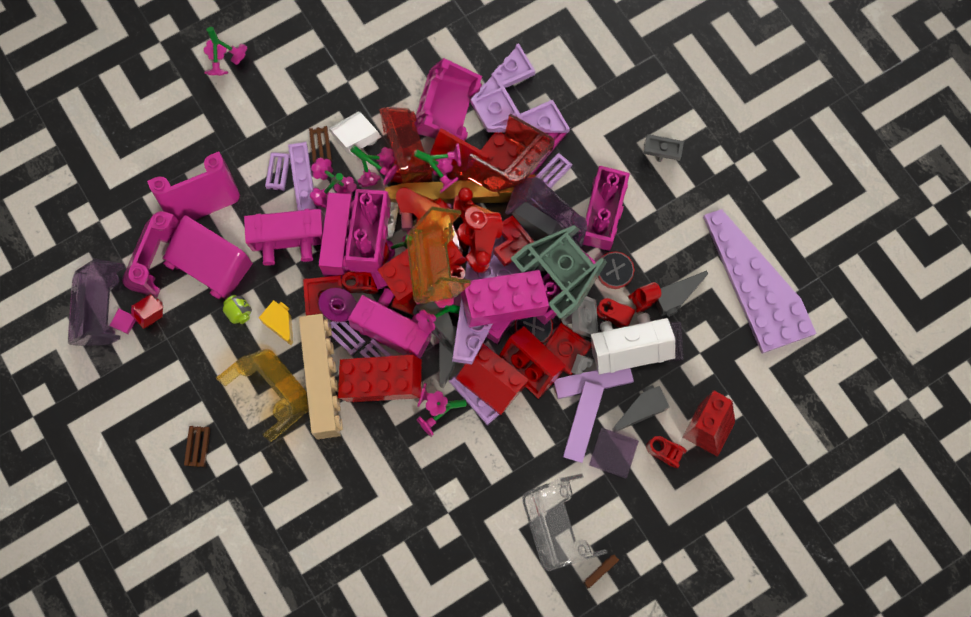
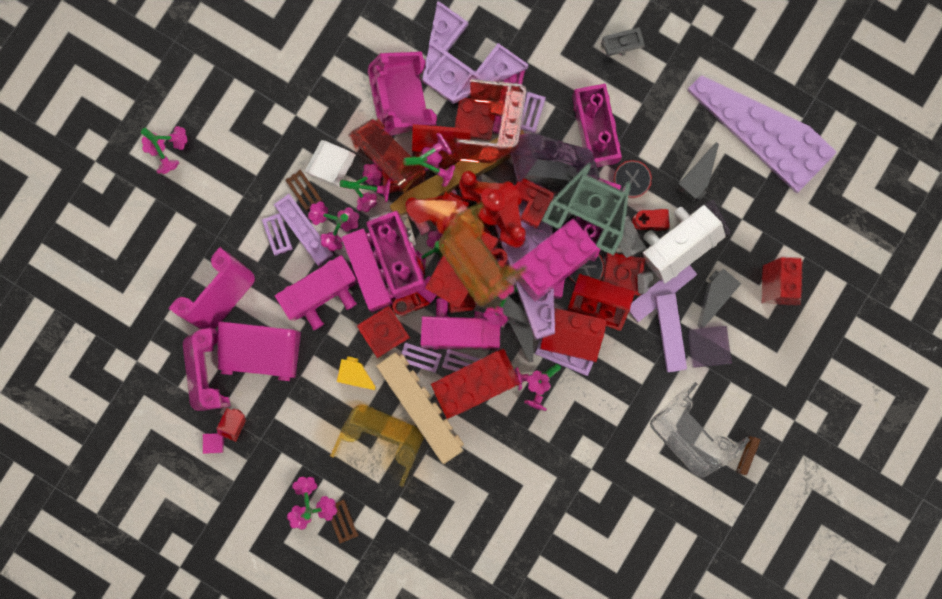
camera: 25 degrees left, 10 degrees up
clear purple windscreen [68,259,125,346] -> none
lime head [223,295,252,324] -> none
magenta dish [318,288,357,322] -> none
red piece [628,282,661,314] -> none
red piece [646,436,687,468] -> none
none -> dark pink plant [287,477,337,530]

